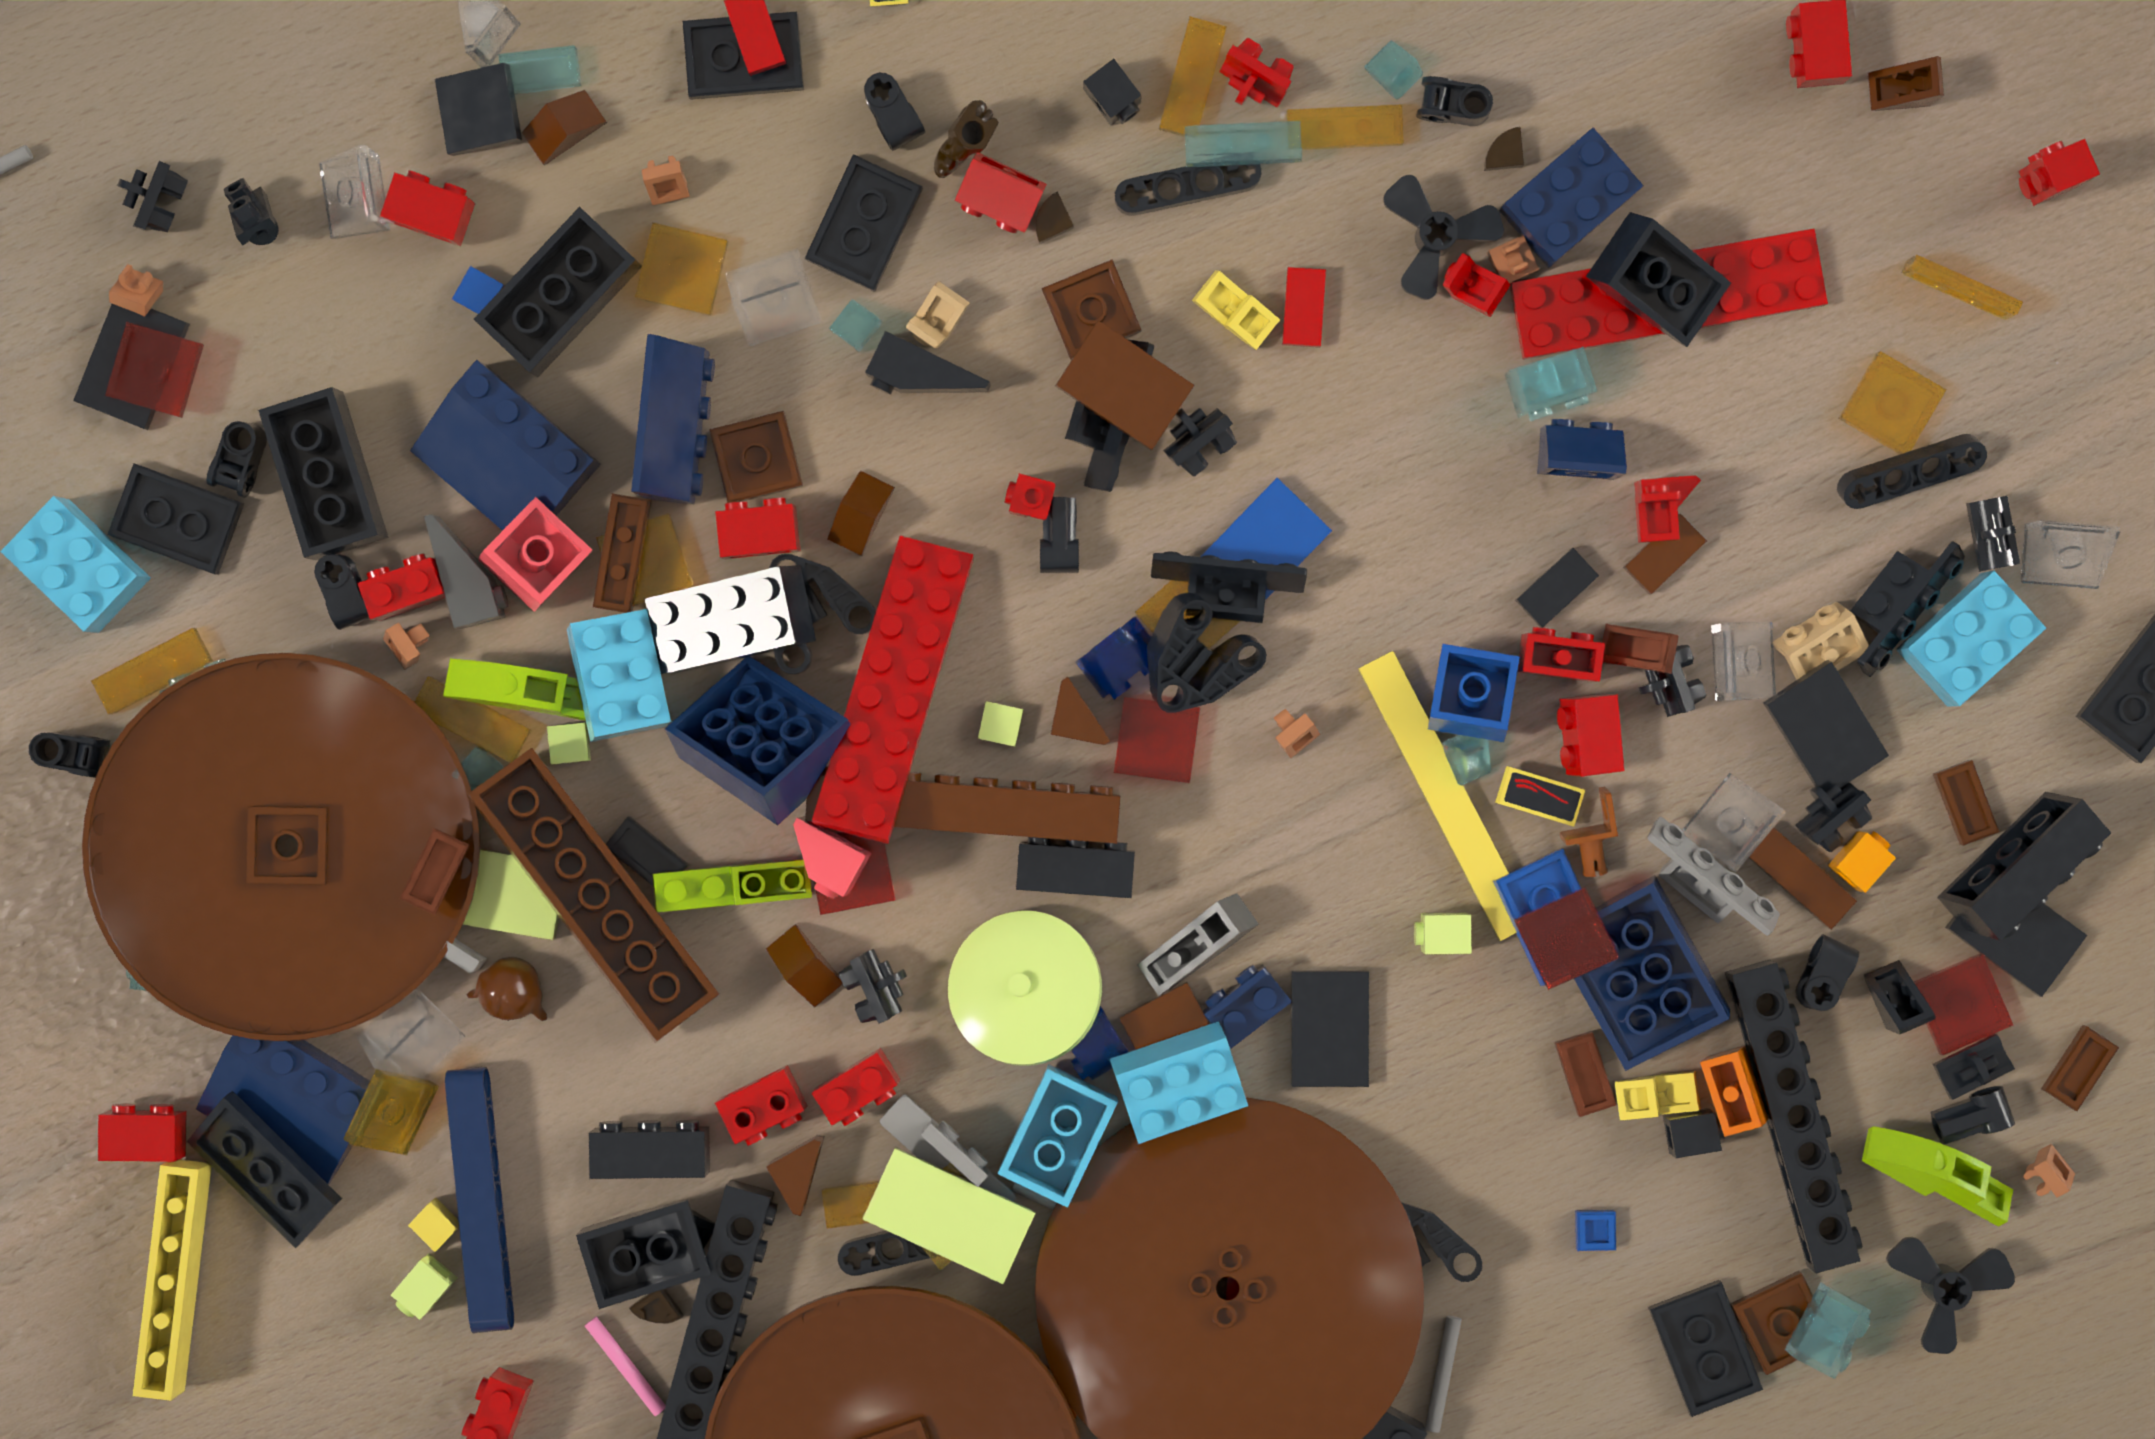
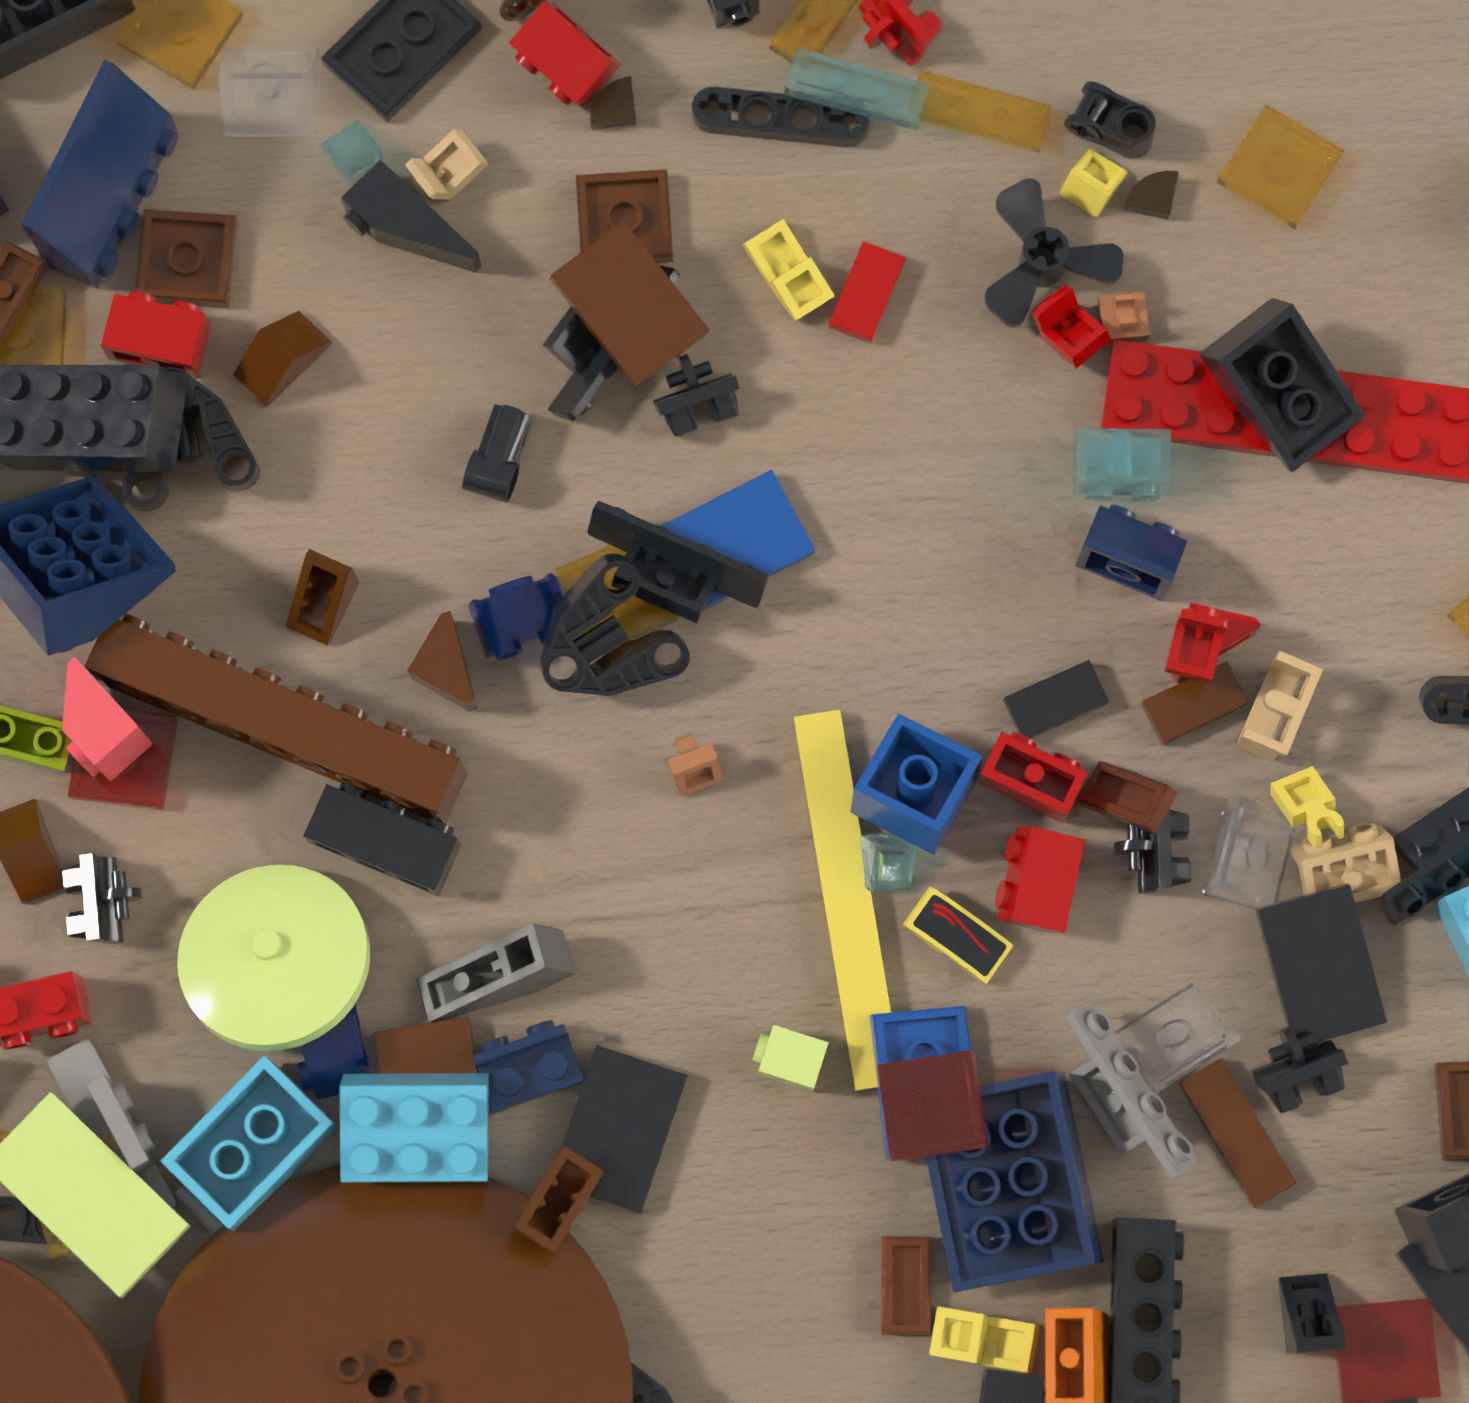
camera: 15 degrees right, 10 degrees down
red plate [812,536,974,844] -> none
yellowish green tile [978,701,1024,747] -> none
red bracket [1004,473,1056,520] -> none
clear red tile [1114,697,1200,783] -> none
clear light blue slope [1364,40,1423,100] -> none
dark blue brick [1499,127,1644,268] -> none
dark orange bracket [1560,786,1618,877] -> none
black piece [1795,934,1859,1011] -> none
light orange brick [1827,831,1896,893] -> none
none -> reddish brown slope [285,549,360,646]
none -> reddish brown slope [512,1145,604,1255]
none -> light yellow slope [1060,148,1128,217]
none -> clear yellow tile [1216,104,1344,230]
none -> tan window [1236,650,1324,762]
none -> light yellow plate [1270,766,1344,848]

